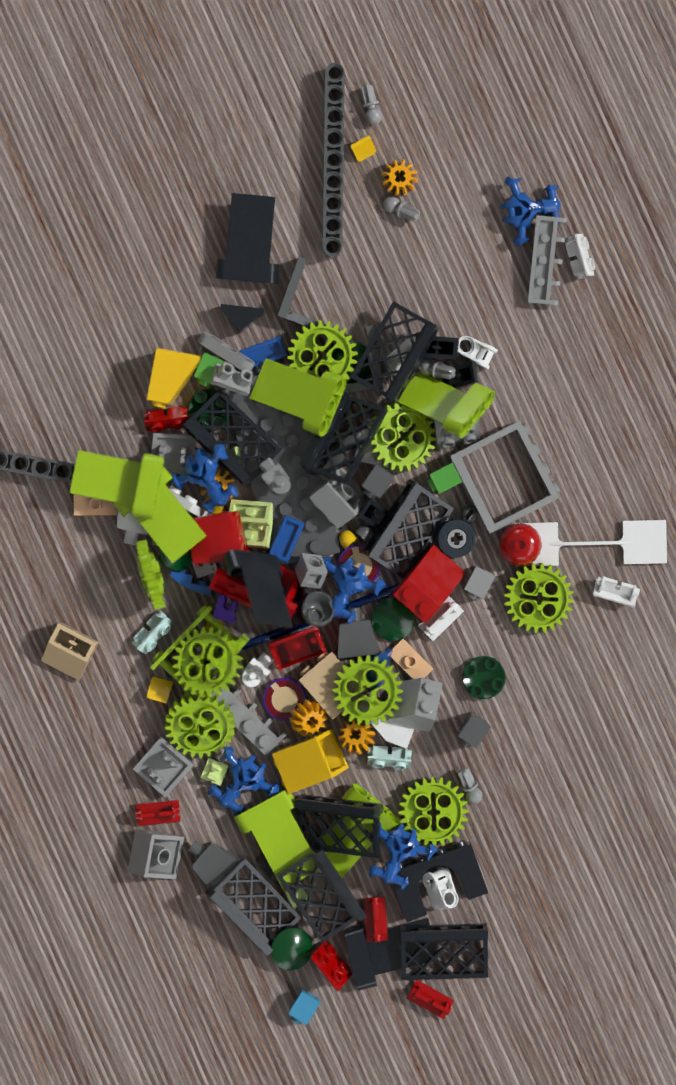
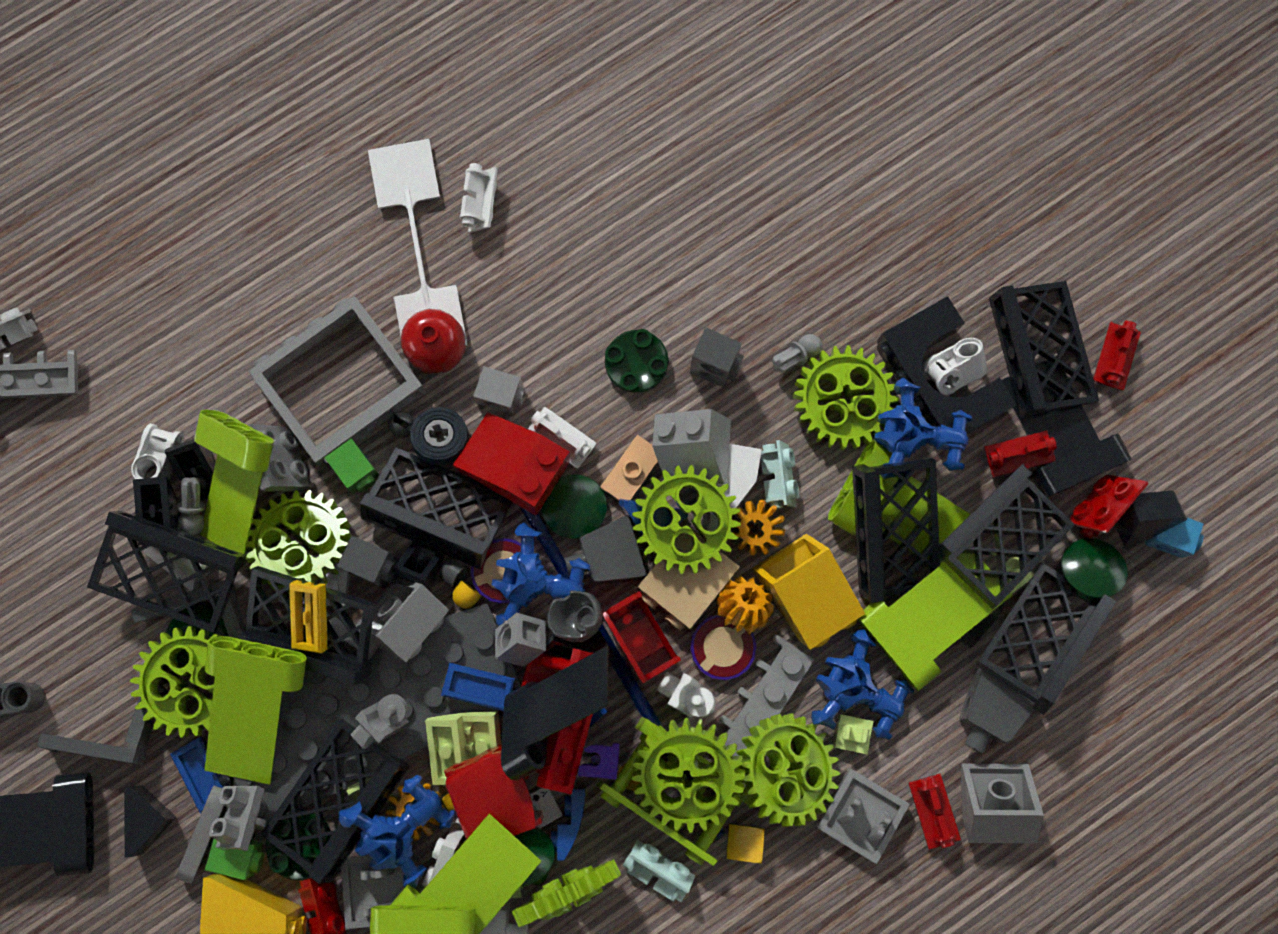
camera: 100 degrees left, 10 degrees down
lime gear [504,563,574,633] -> none
none -> yellow tile [289,580,328,653]
none -> black slope [1115,490,1187,550]

